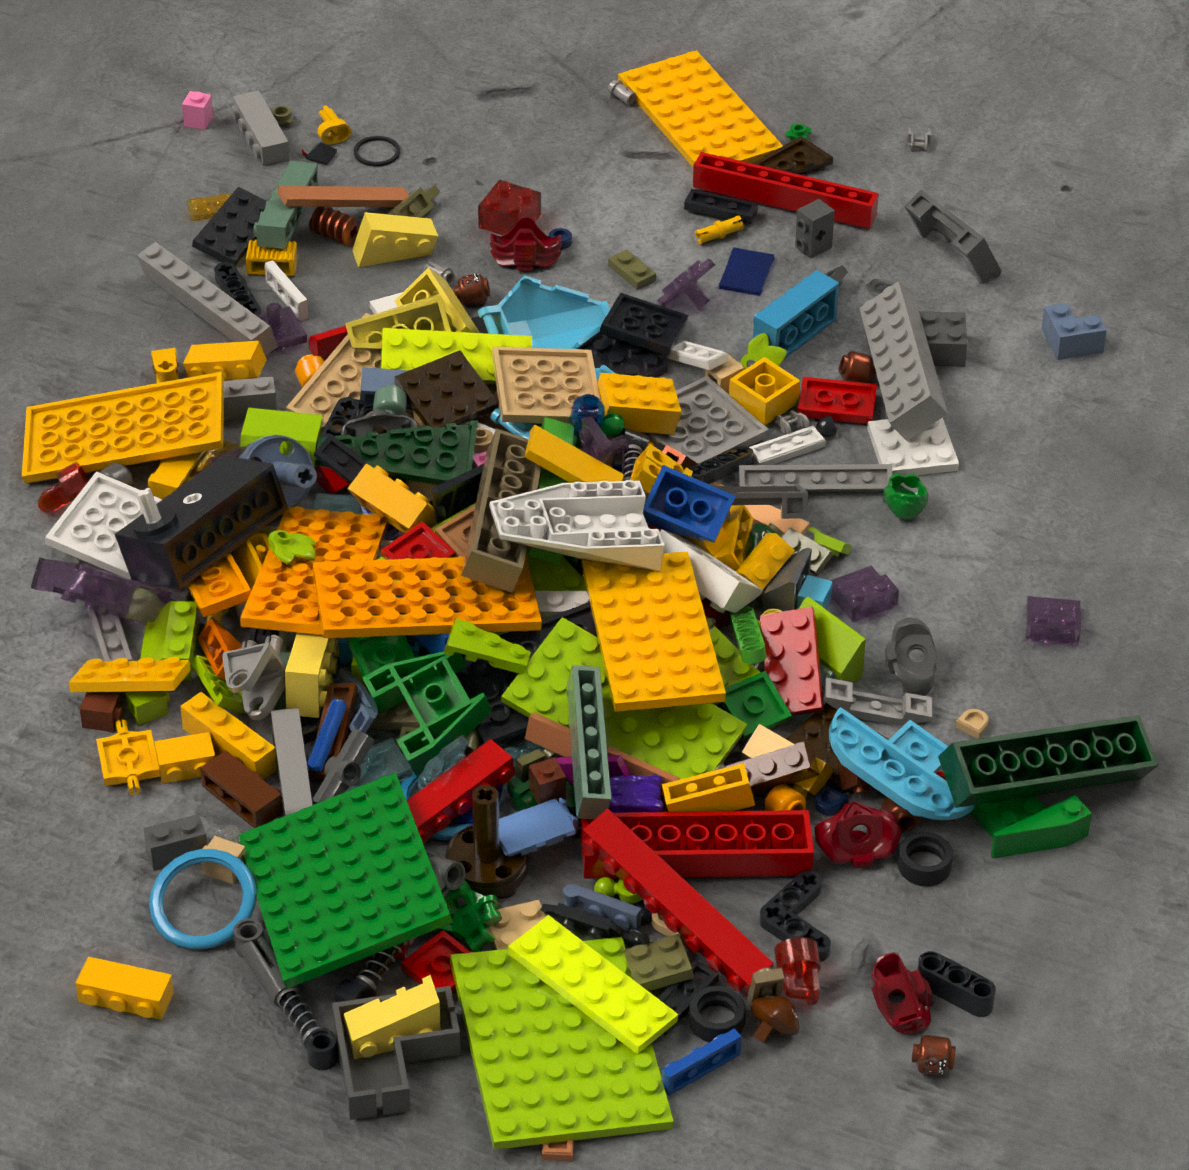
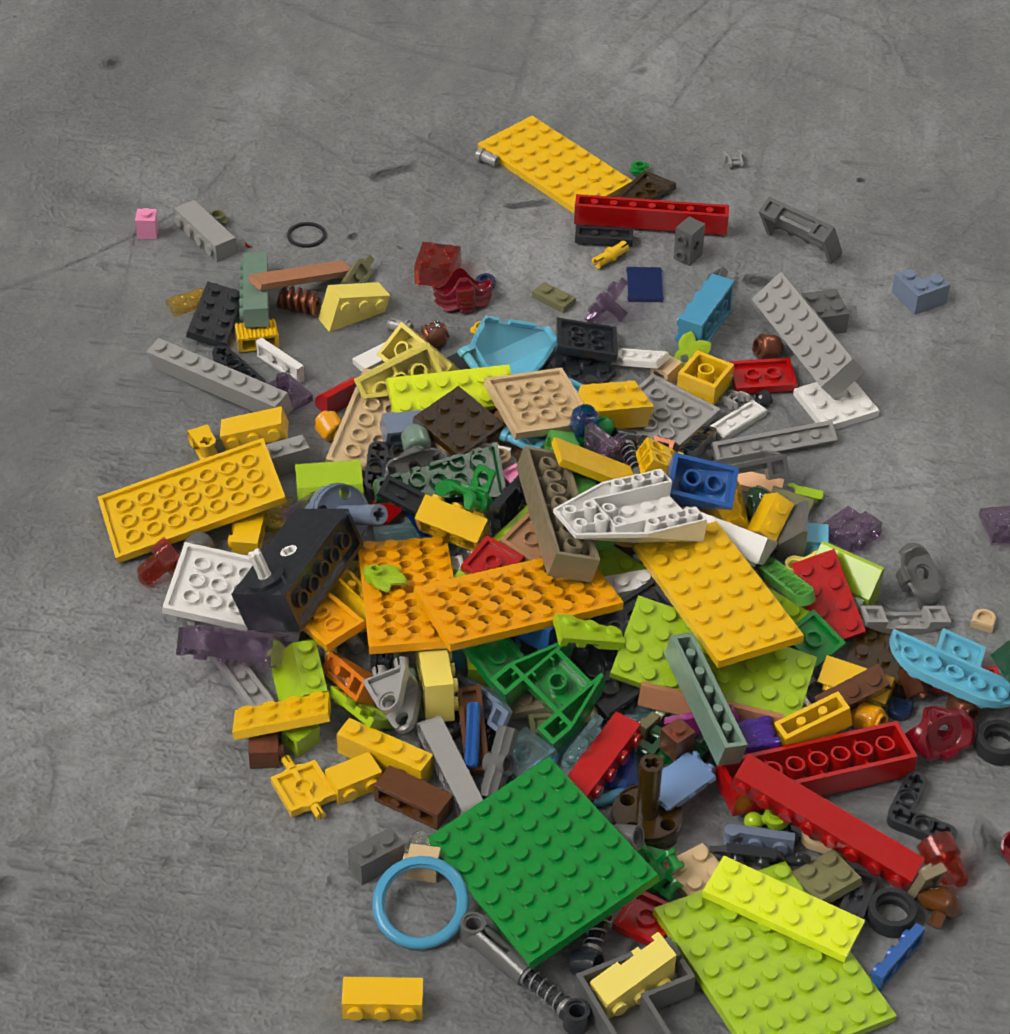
camera: 15 degrees left, 0 degrees up
black slope [306,142,337,165] -> none
yellow piece [317,105,351,145] -> none
green hair [883,473,929,520] -> none
none -> green piece [435,464,496,513]

